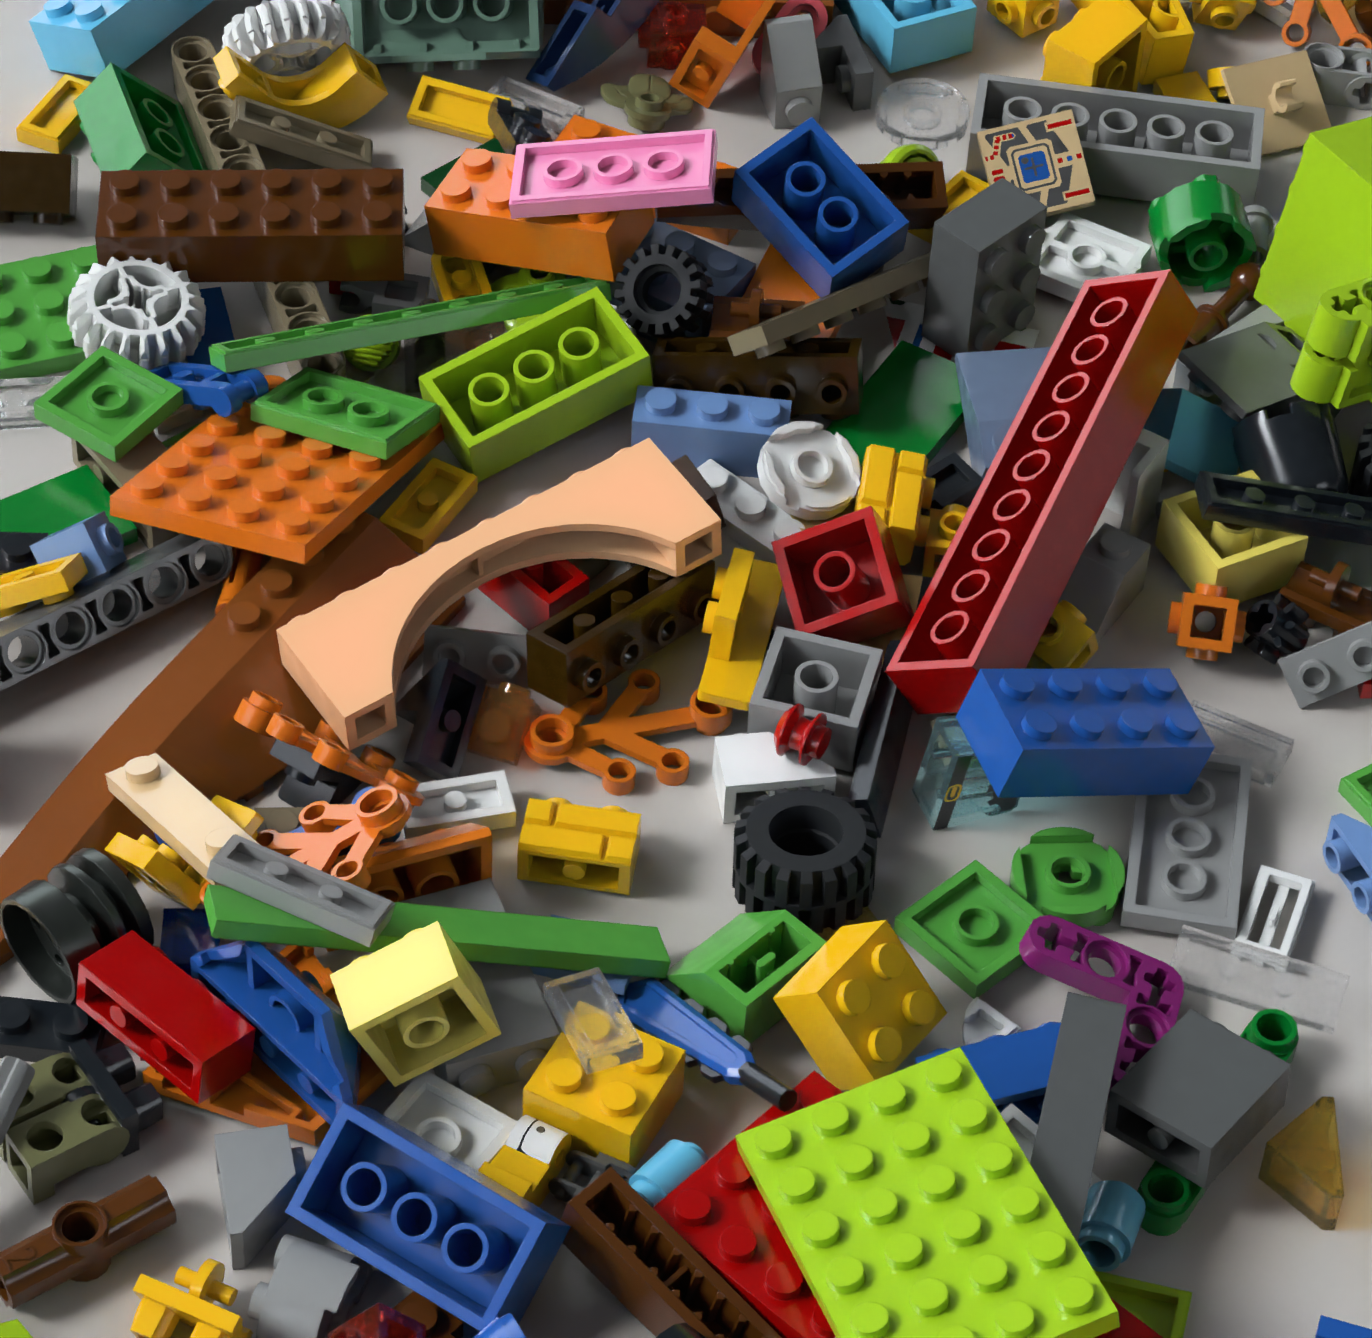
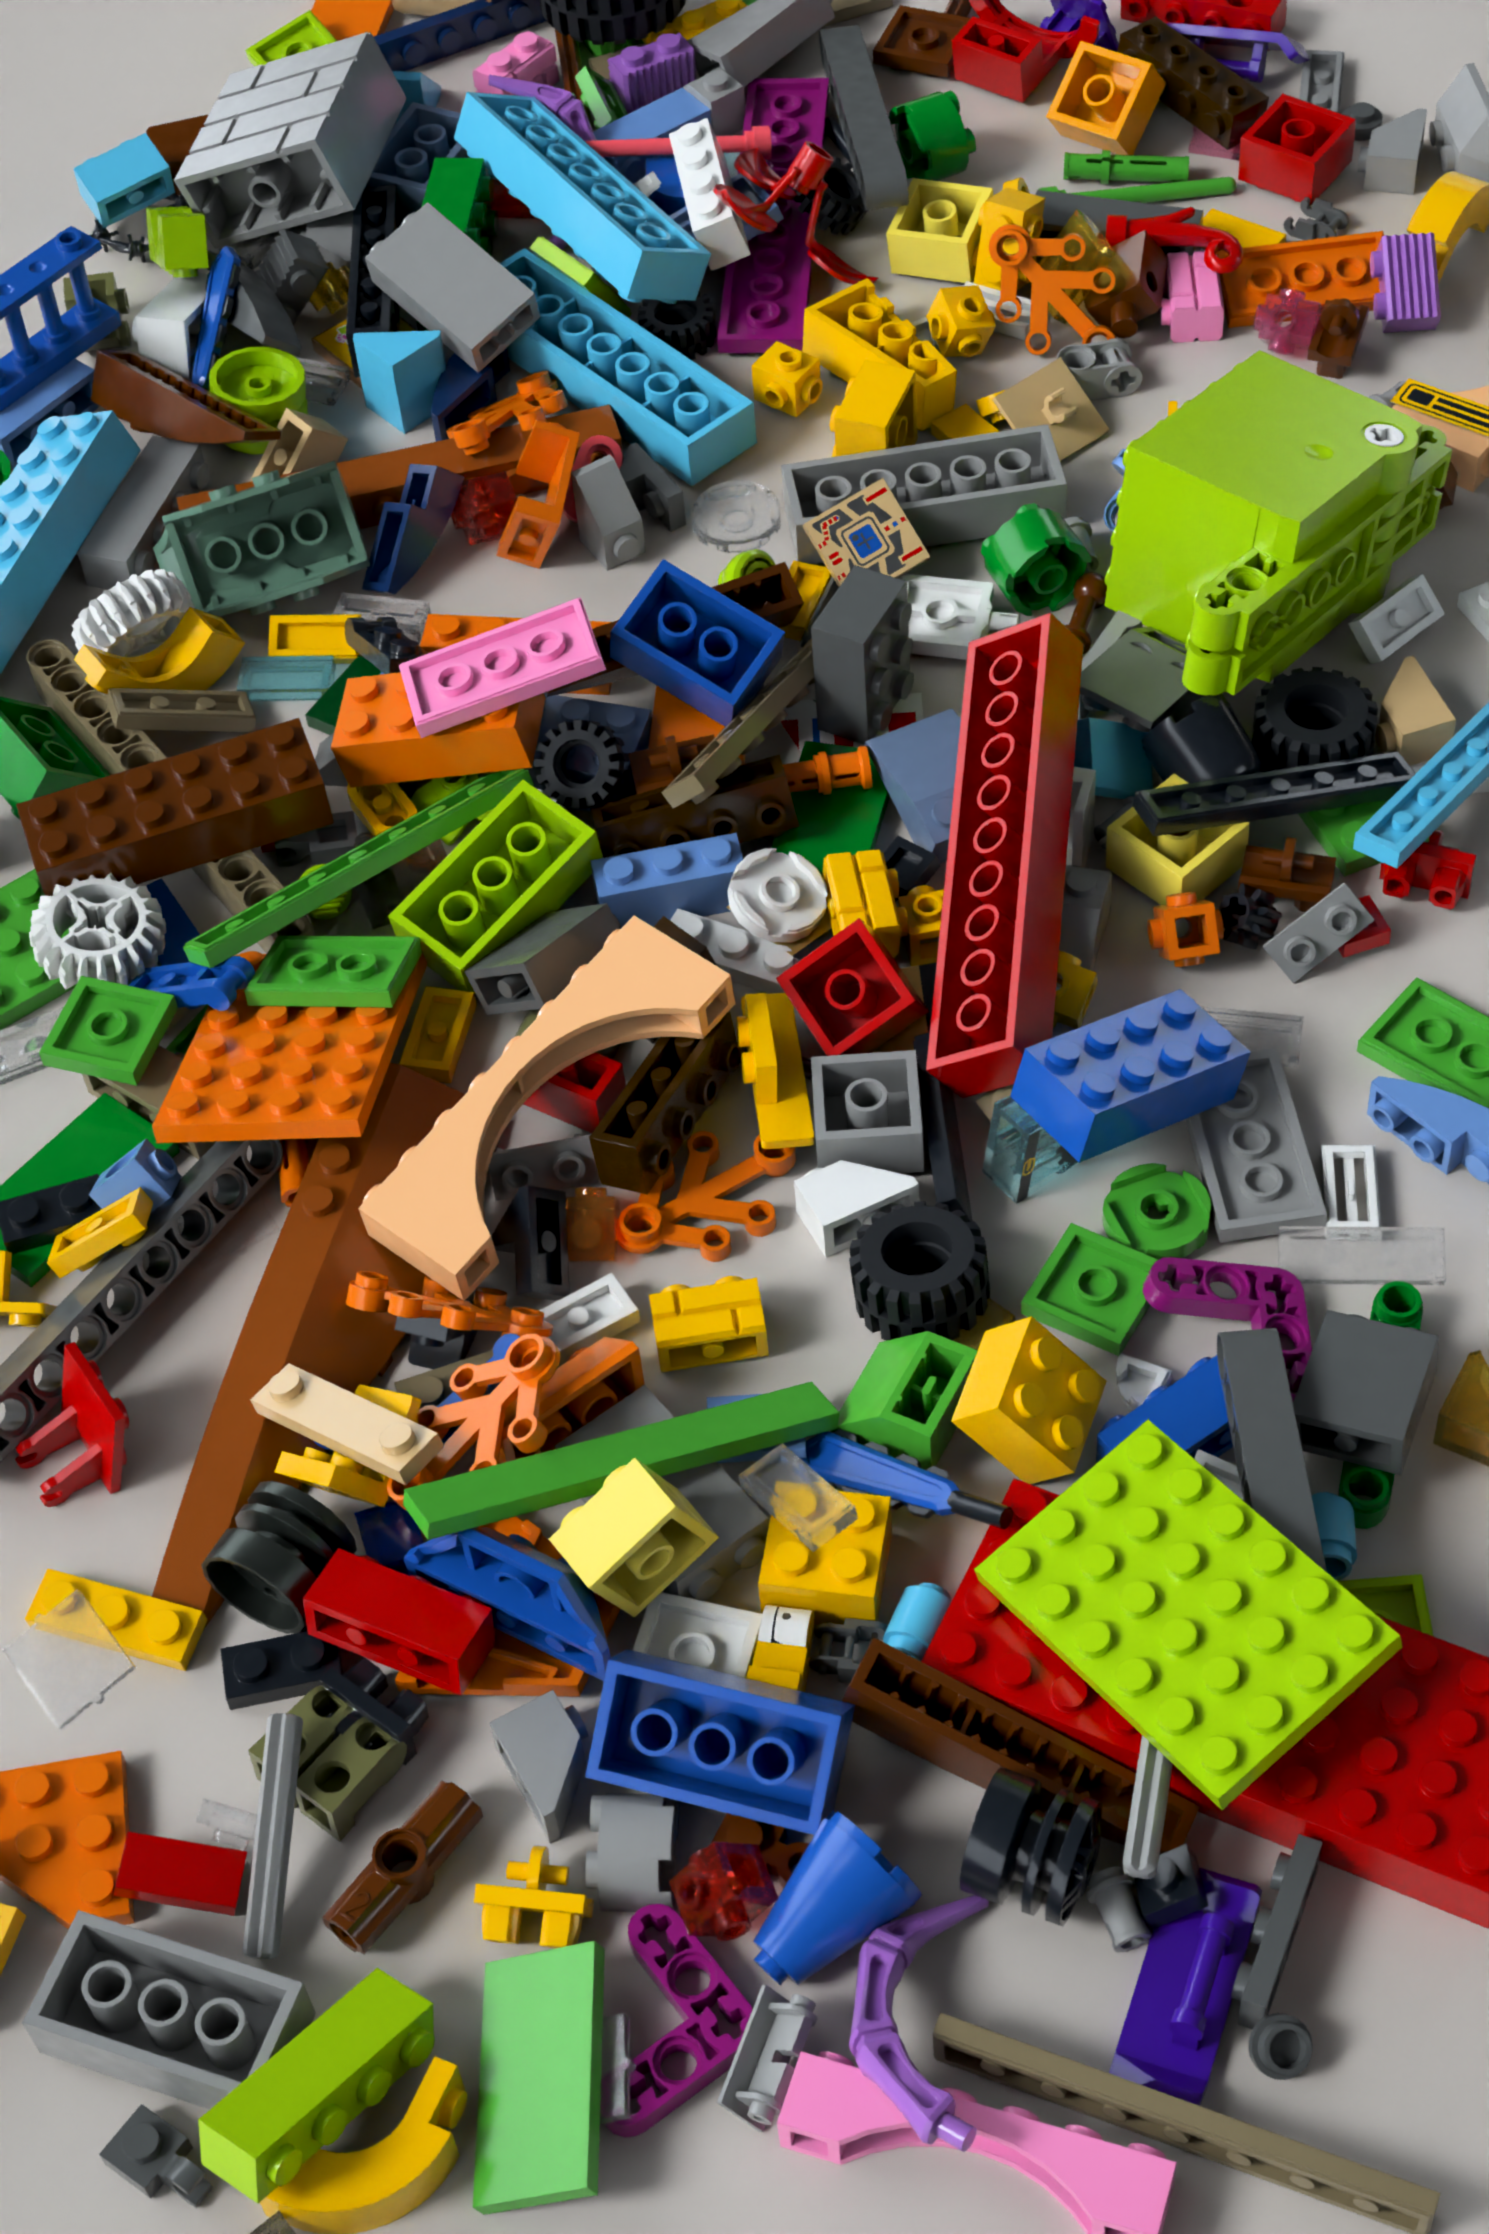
camera: 10 degrees left, 5 degrees up
light grey tile [206,834,396,948] -> none
olive plate [600,73,694,131] -> none
red wheel [774,703,832,766] -> none
none -> clear light blue tile [236,655,336,701]
none -> dark grey brick [464,903,621,1015]
none -> orange pin [782,745,872,795]

